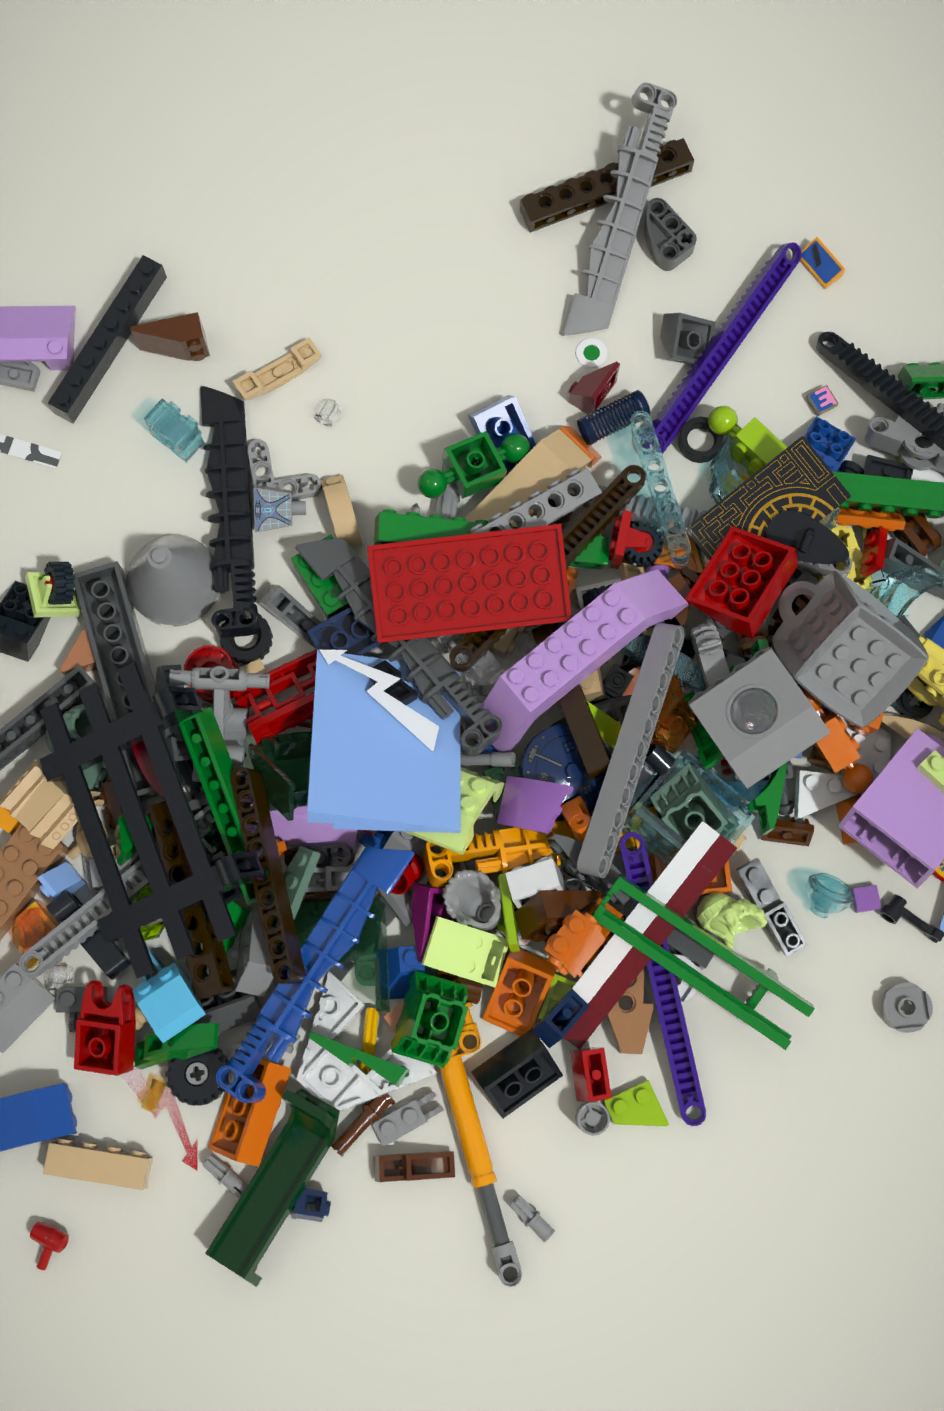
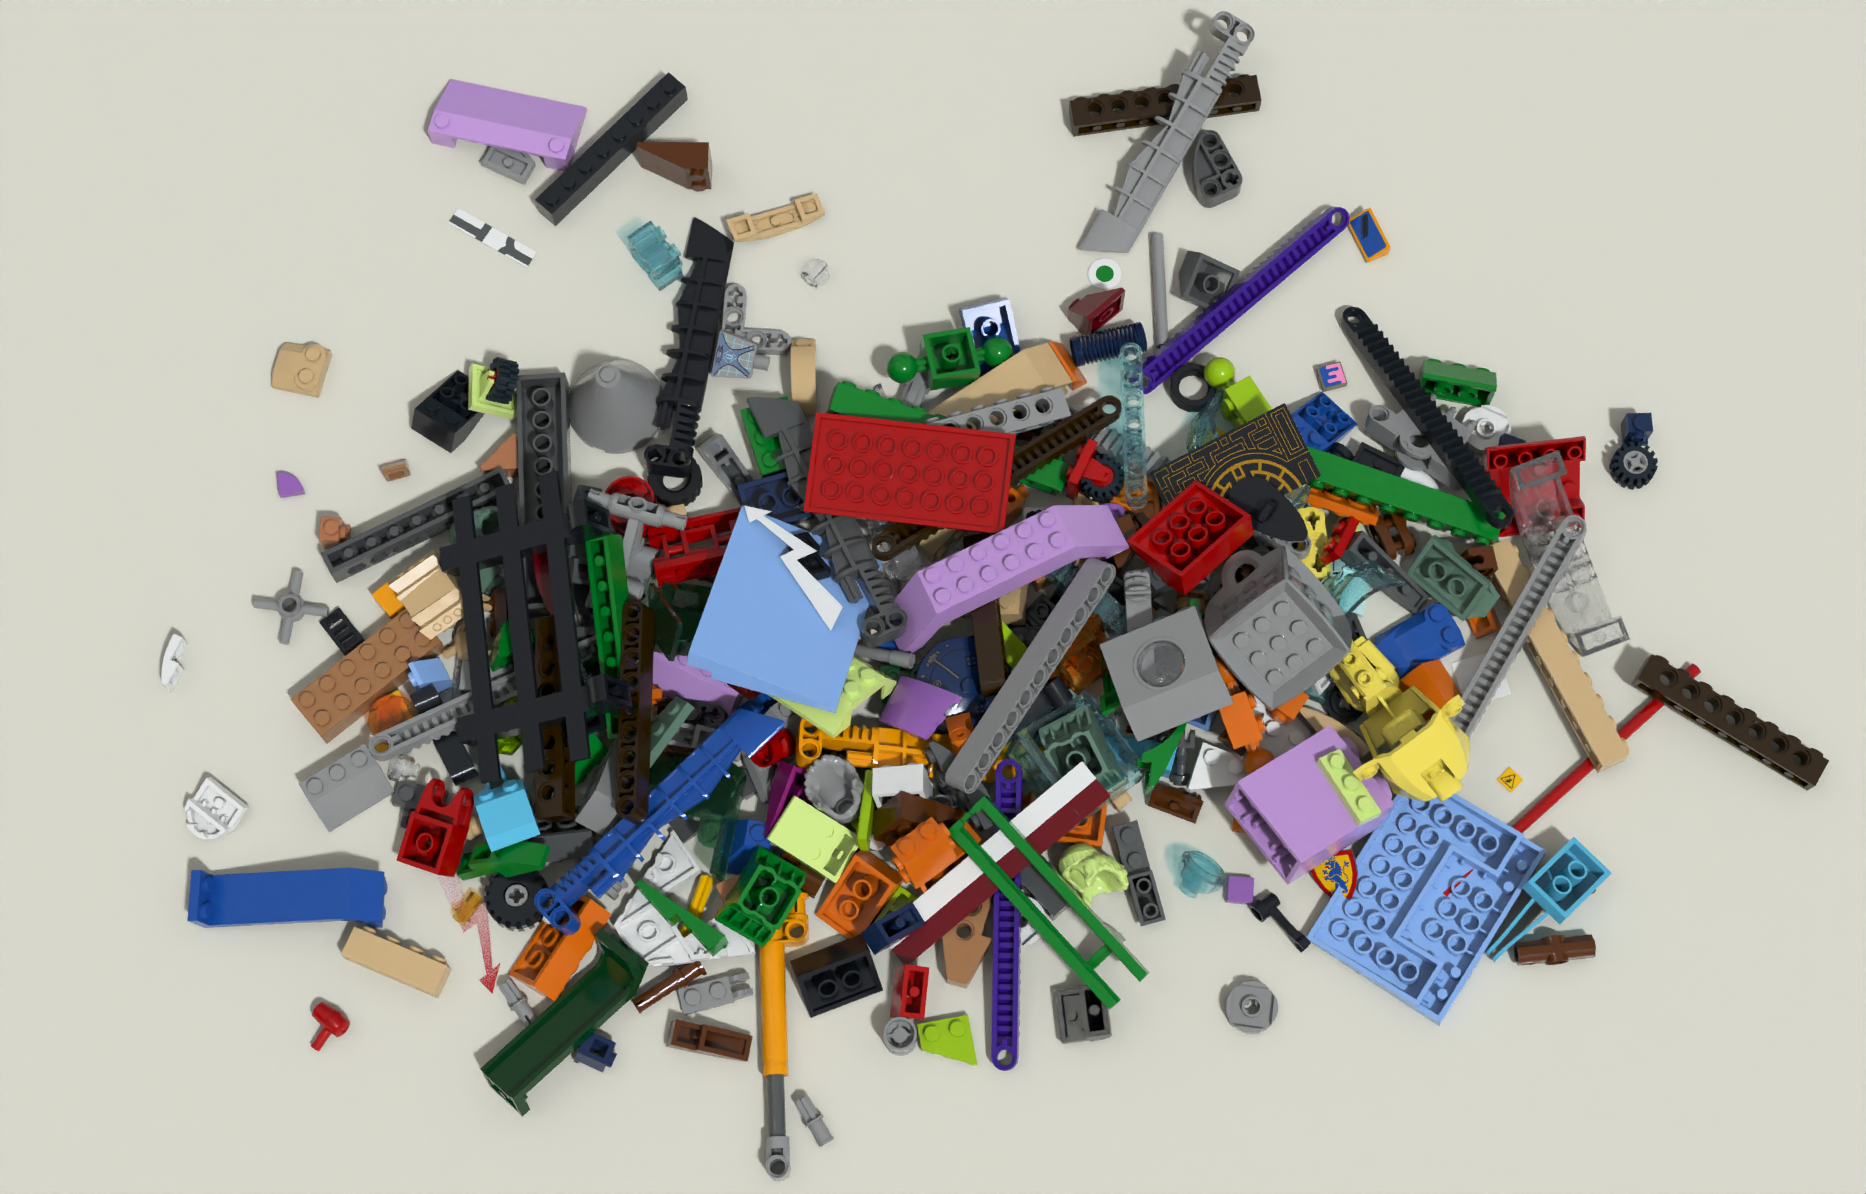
camera: 15 degrees right, 5 degrees down
none -> black brick [1055,985,1112,1044]
none -> light grey piece [1151,233,1168,348]

